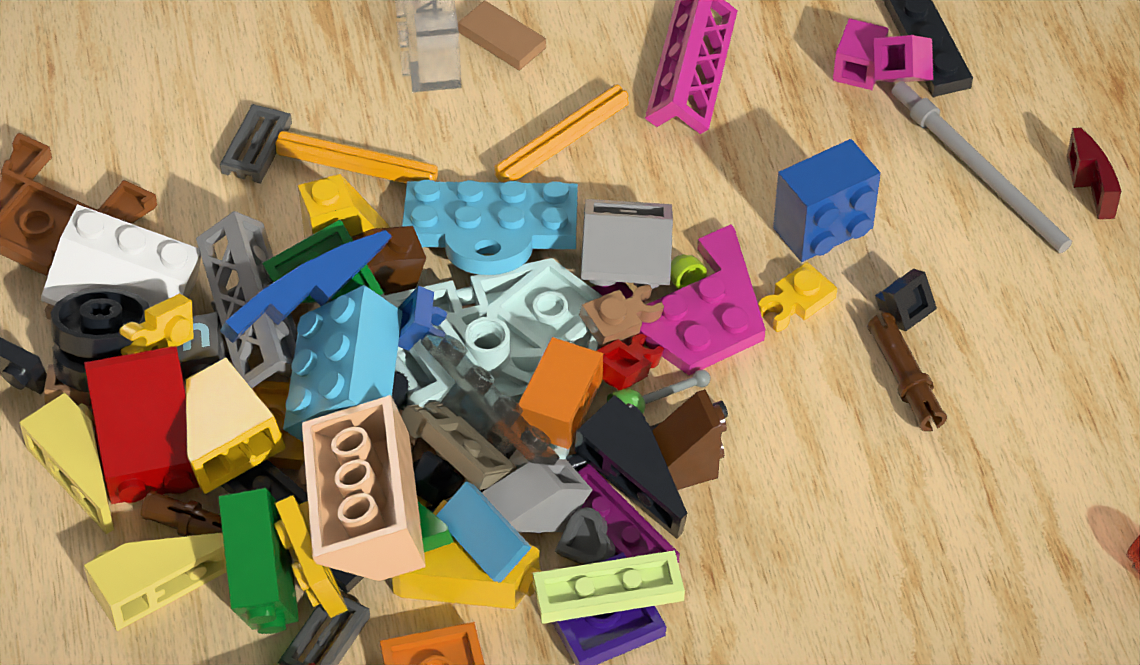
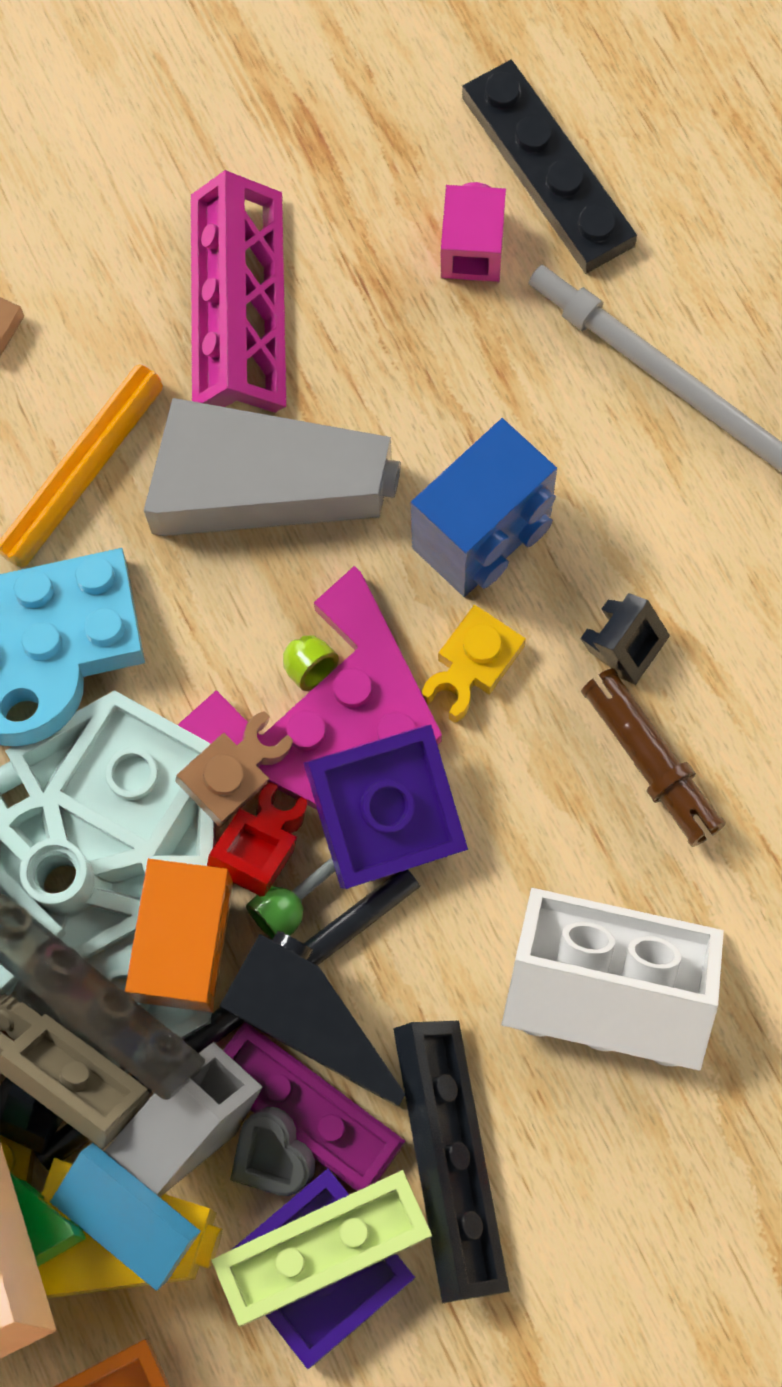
camera: 10 degrees left, 20 degrees up
light grey slope [581,199,673,289] -> none
reddish brown slope [652,389,727,490] -> none
dark pink brick [874,35,933,83] -> none
none -> light grey slope [144,398,401,536]
none -> dark purple plate [303,725,468,889]
none -> black plate [393,1020,510,1304]
none -> white slope [501,888,724,1071]

